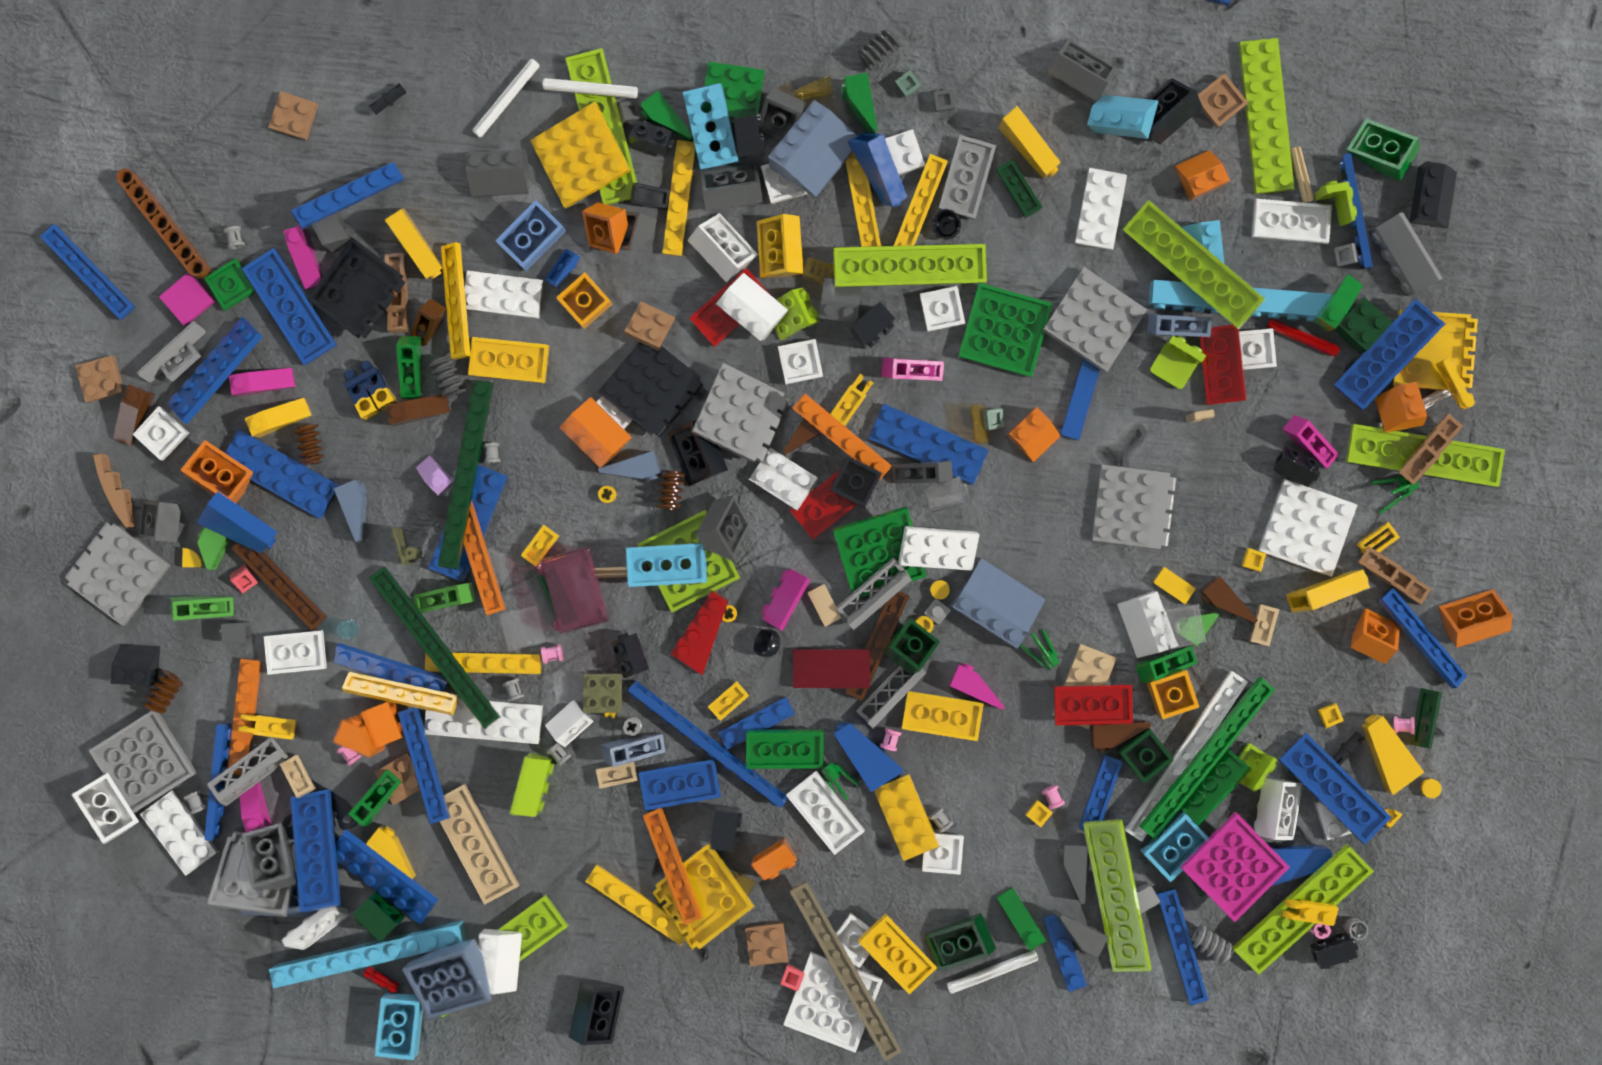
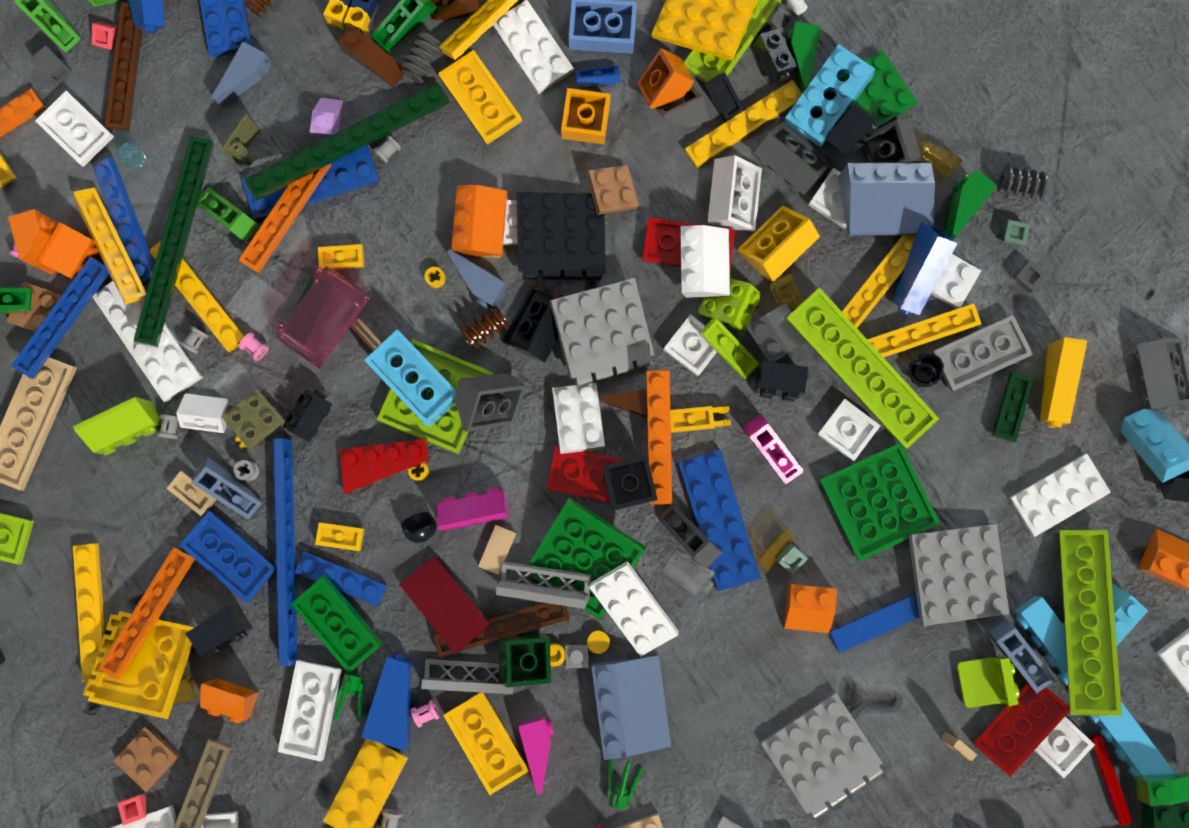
camera: 60 degrees right, 5 degrees down
none -> lime tile [699,318,760,380]

